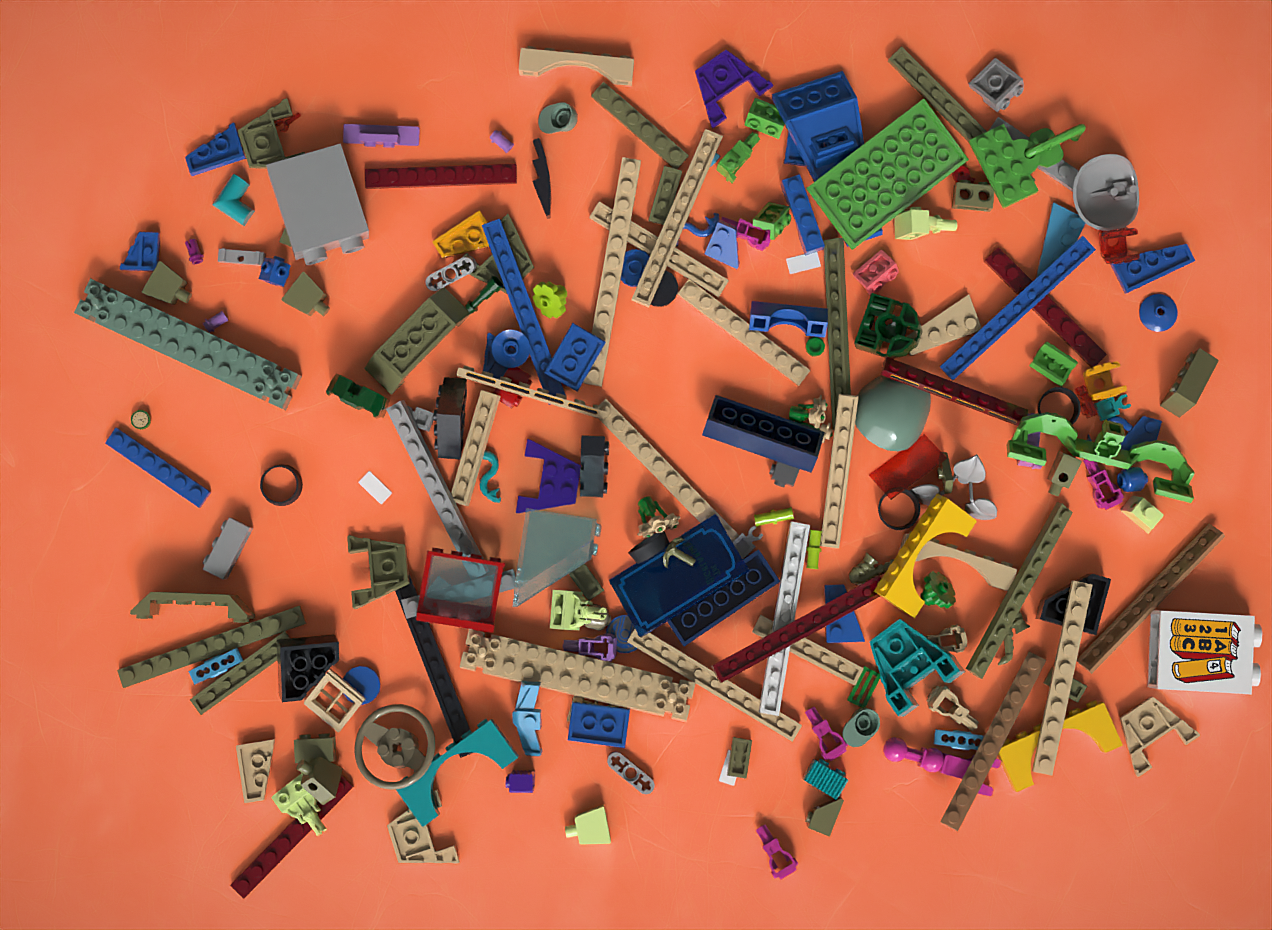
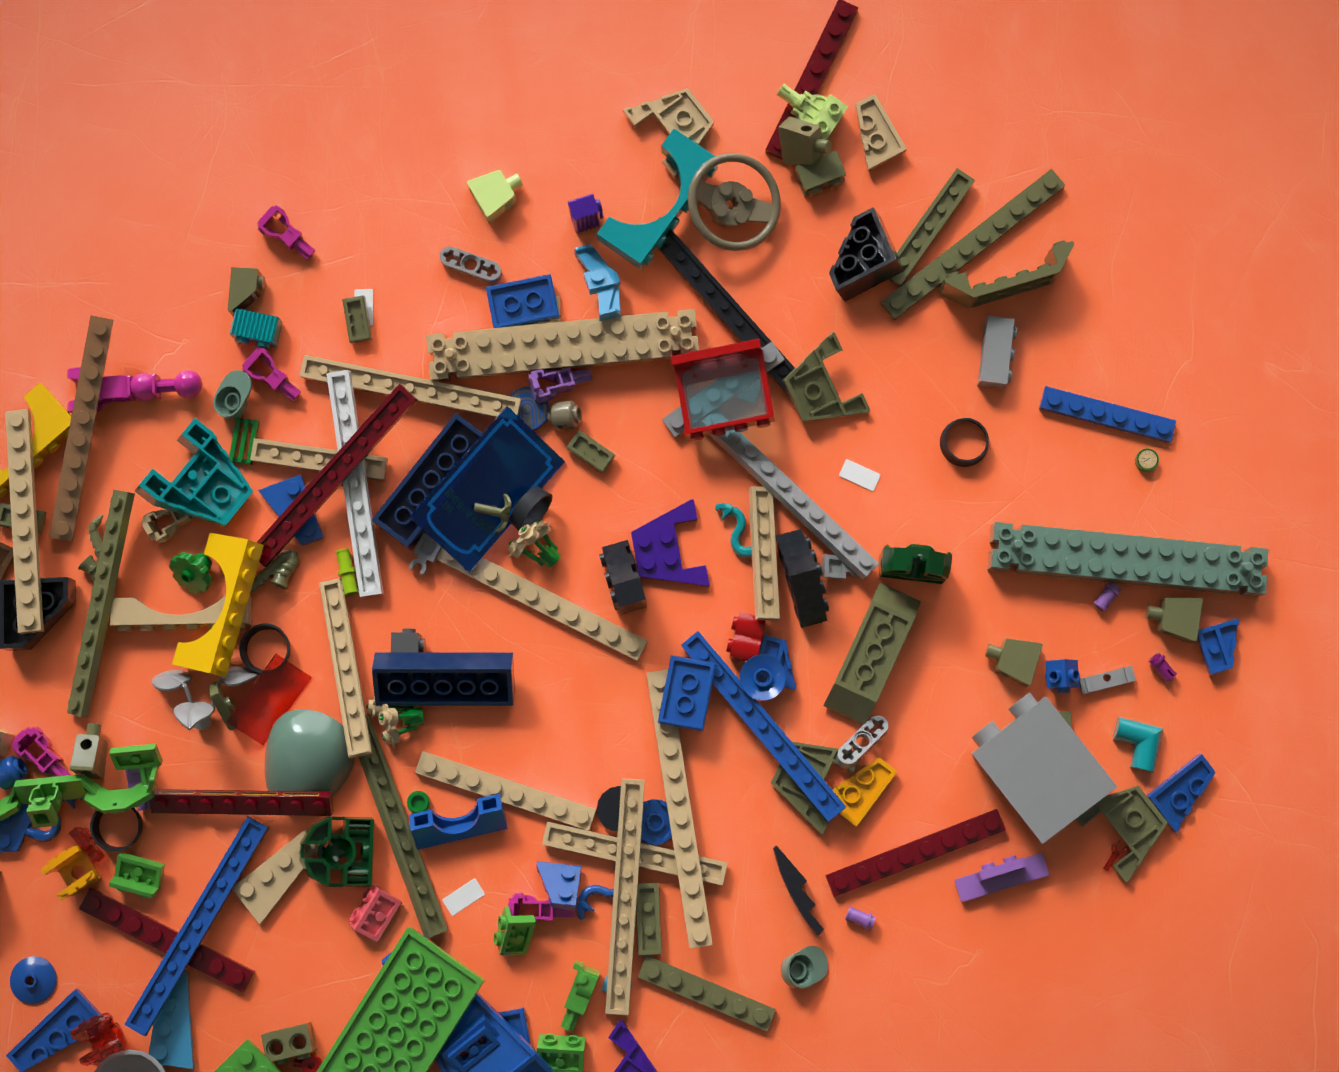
camera: 160 degrees right, 5 degrees down
dark azure piece [188,648,244,685] -> none
tan piece [303,669,366,733] -> none
blue tile [343,666,381,705] -> none
tan plate [456,365,607,420] -> none
dark green piece [465,276,503,314] -> none
clear light blue windscreen [512,508,602,607] -> none
tan arch [518,46,634,86] -> none
lime plant [532,281,568,318] -> none
yellowish green brick [550,590,607,630] -> none
lime pin [754,507,794,527] -> none
blue arch [780,174,825,256] -> none
yellowish green brick [894,207,958,240] -> none
tan piece [926,685,979,731] -> none
dark azure piece [934,729,985,751] -> none
teal plate [1094,394,1131,421] -> none

